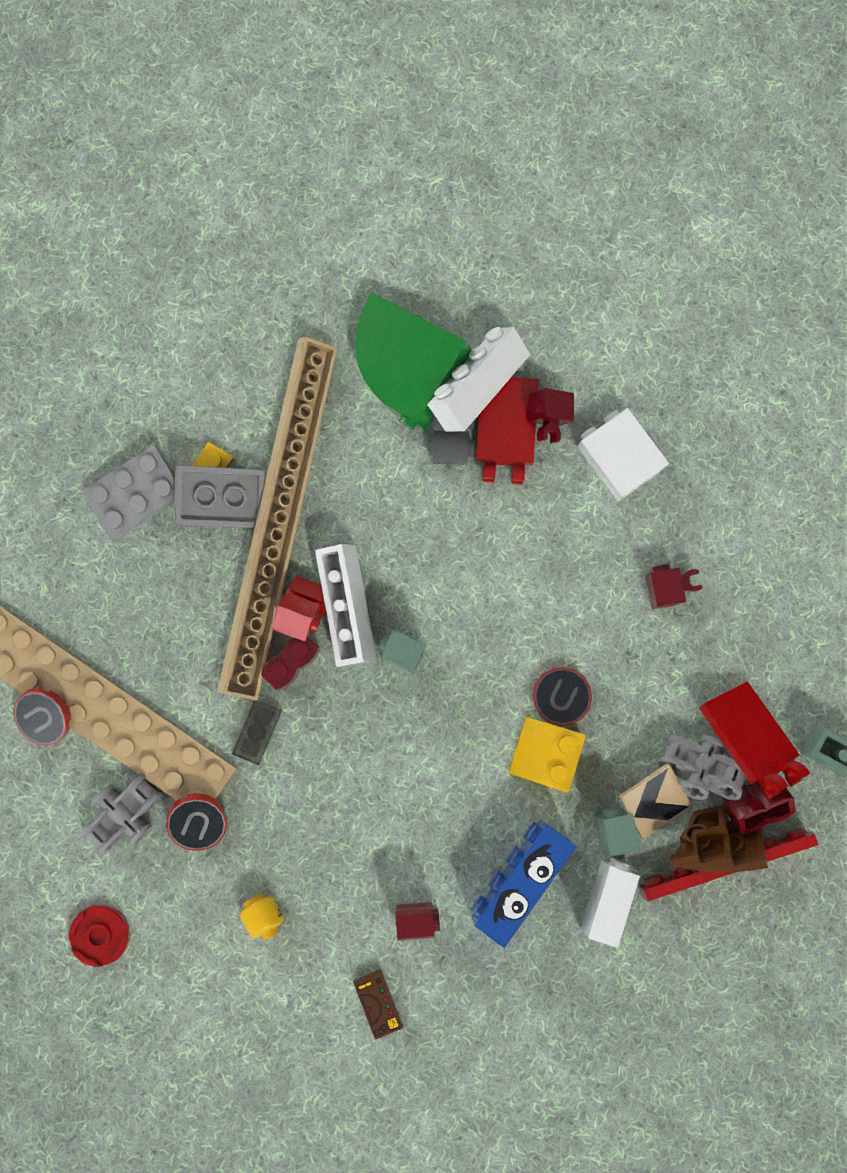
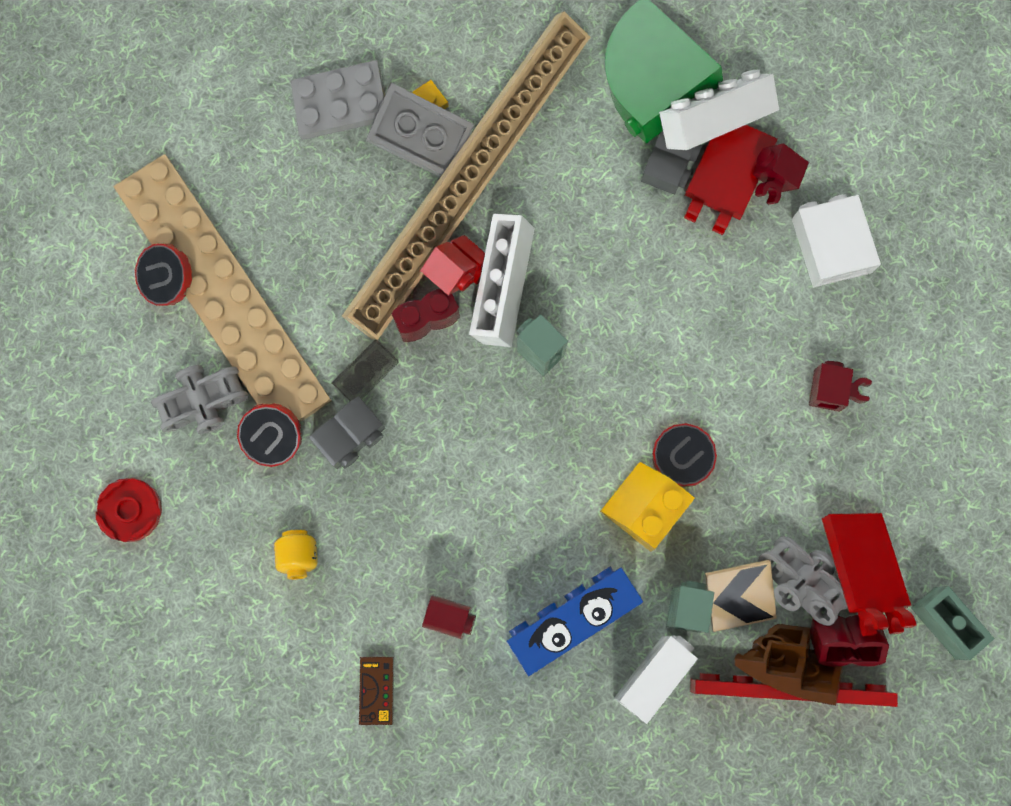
camera: 25 degrees right, 5 degrees down
none -> dark grey brick [309,396,385,469]

